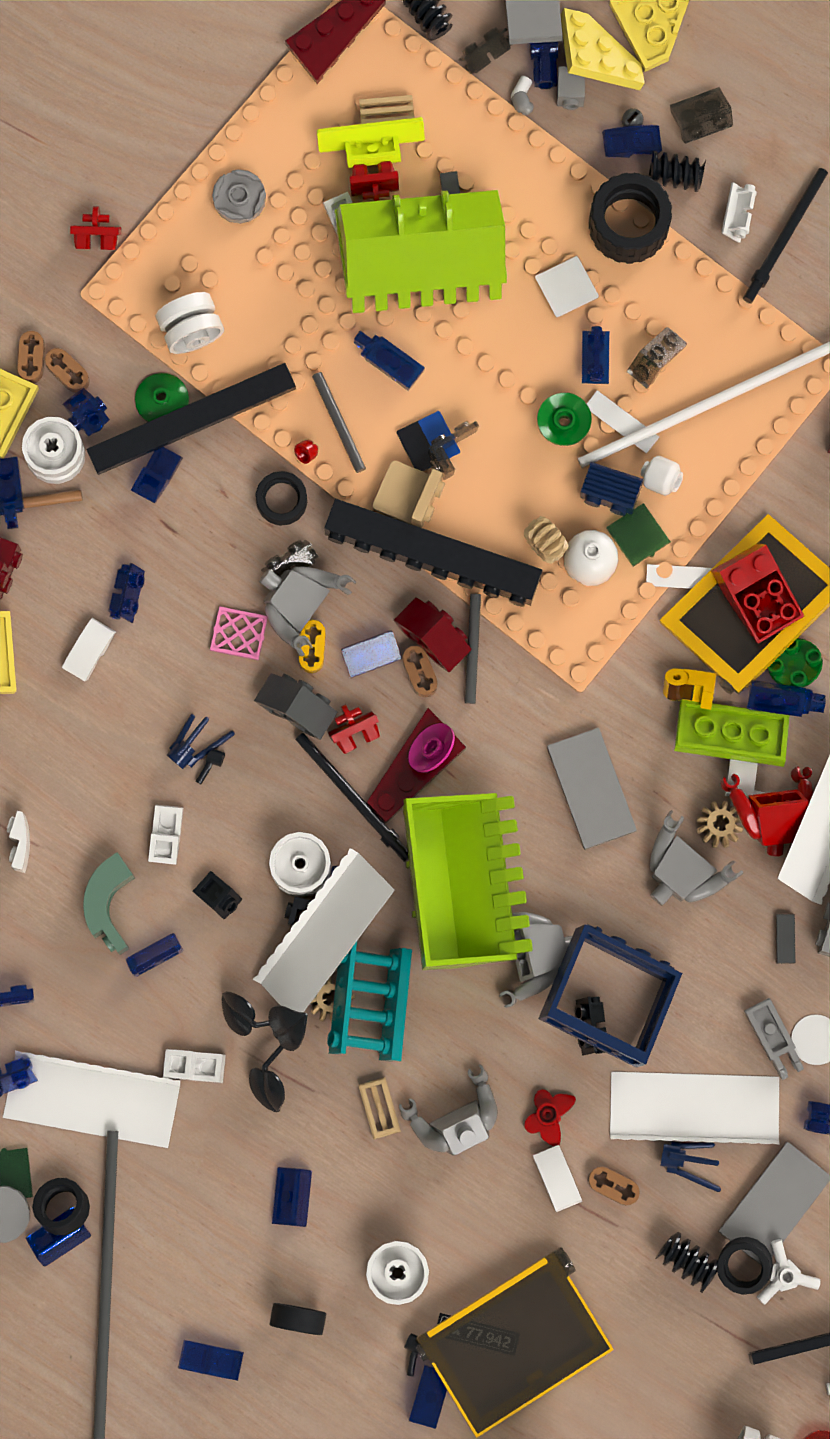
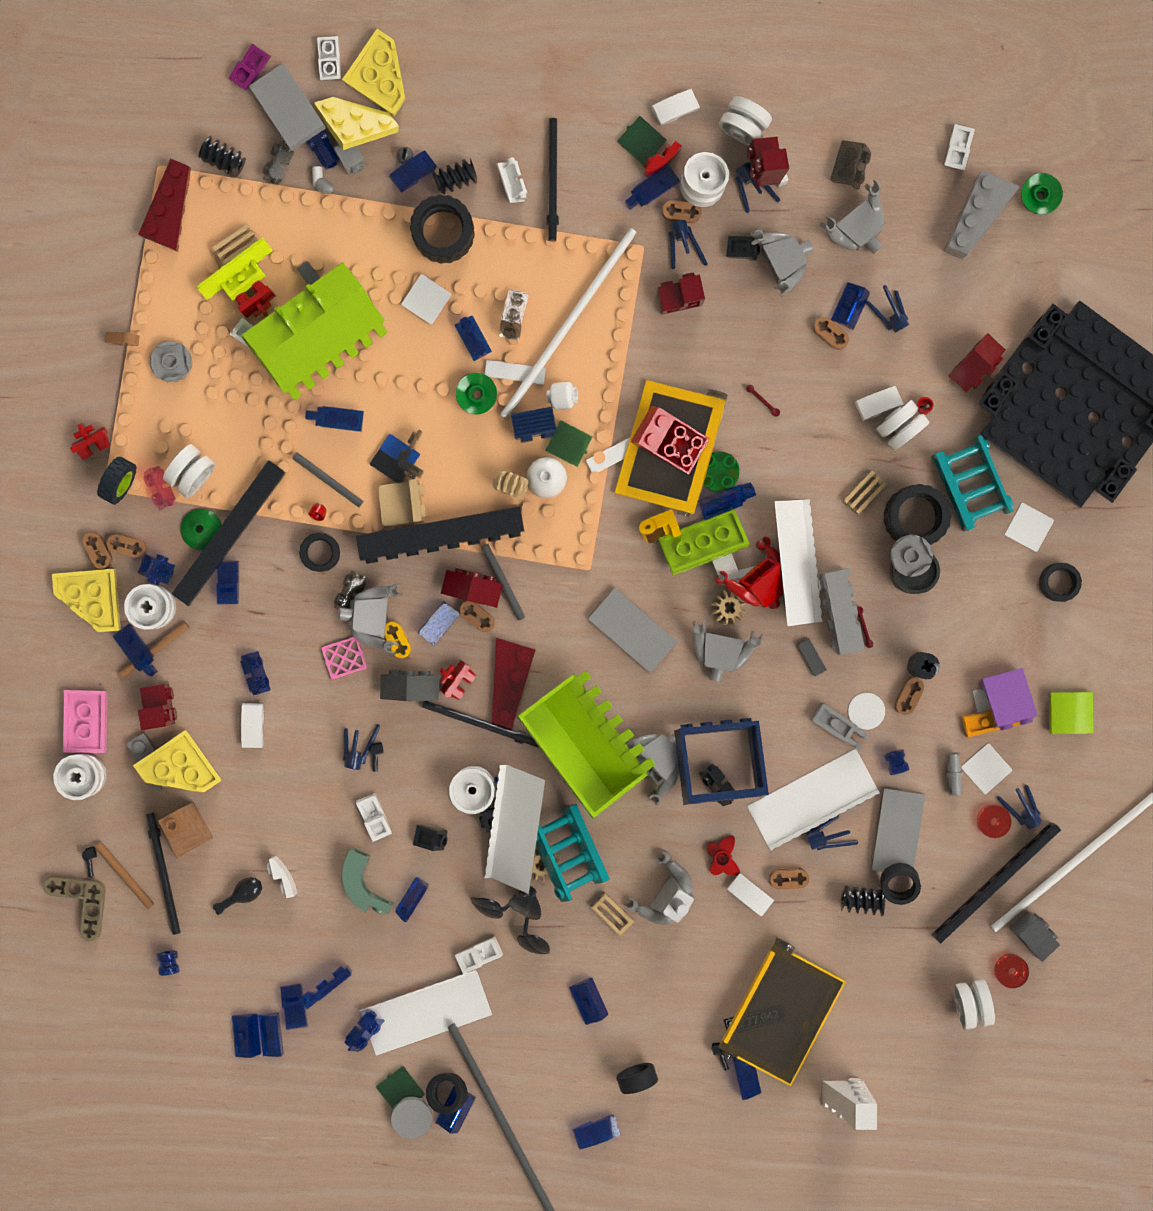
camera: 30 degrees left, 10 degrees up
white wheel [366,1241,429,1305] -> none
dark pink dish [408,723,455,773] -> none
clear smoke bracket [670,87,733,144] -> none
white piece [757,1239,820,1305] -> none
none -> black wheel [97,457,137,505]
none -> medium nougat beam [104,332,140,346]
none -> clear pink hinge [143,466,176,511]

